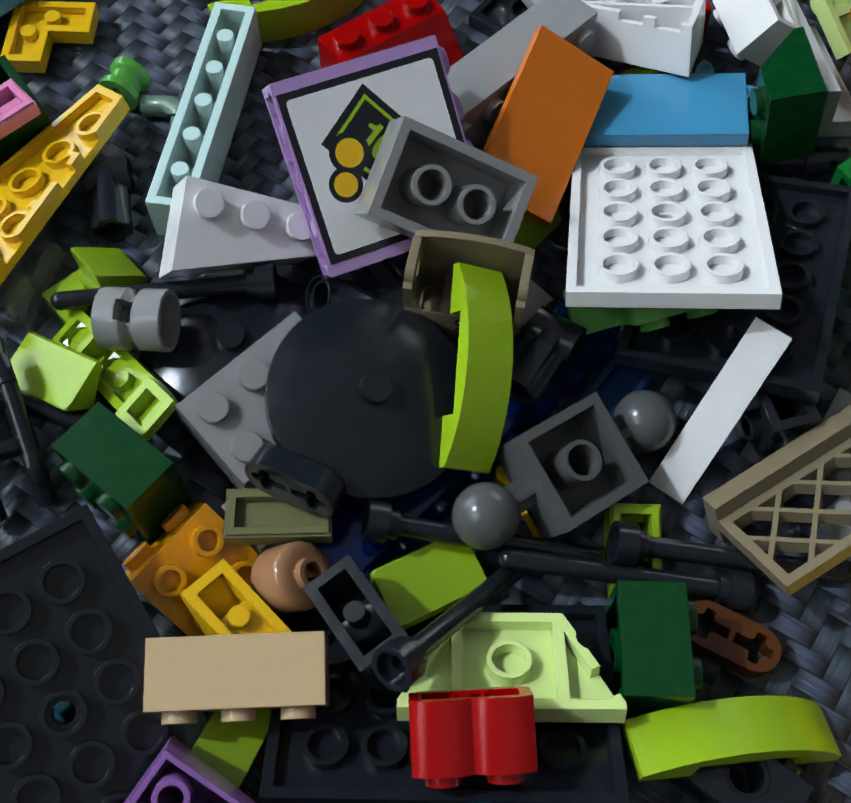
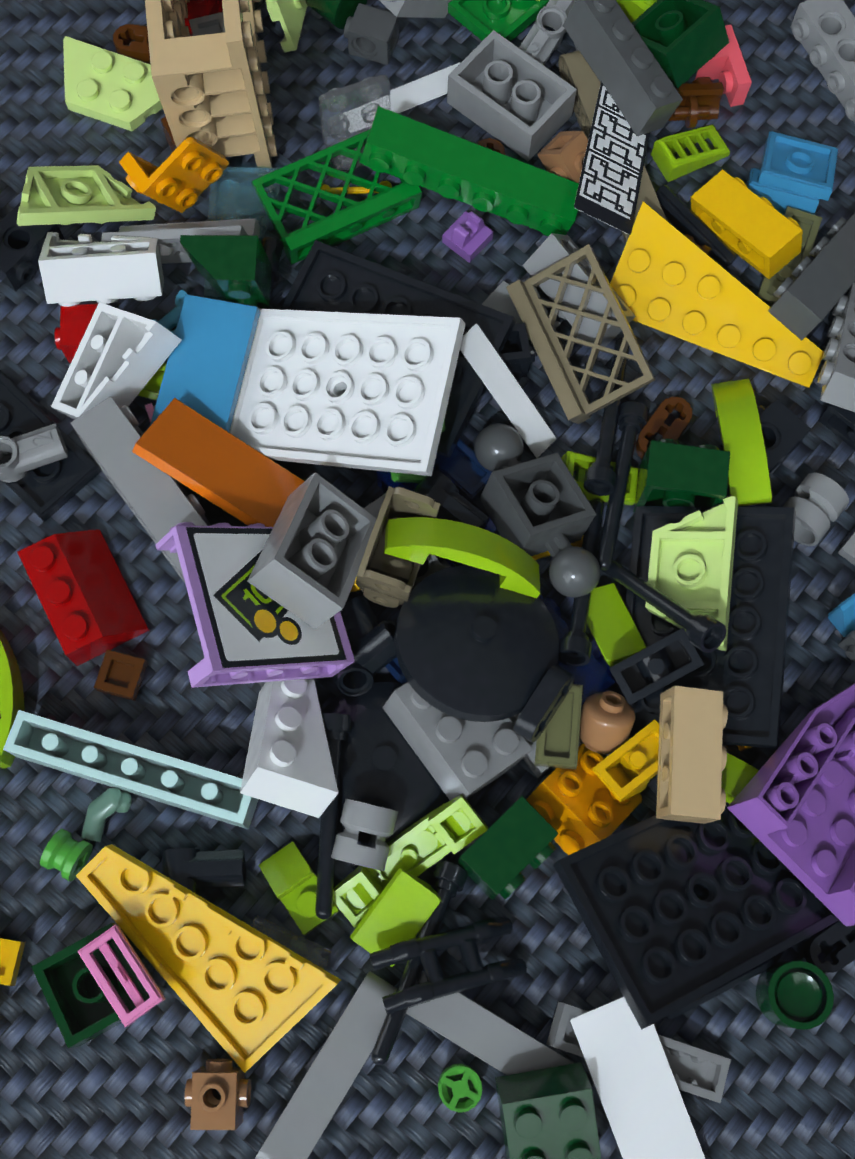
camera: 85 degrees left, 10 degrees up
red brick [408,686,538,789] -> none

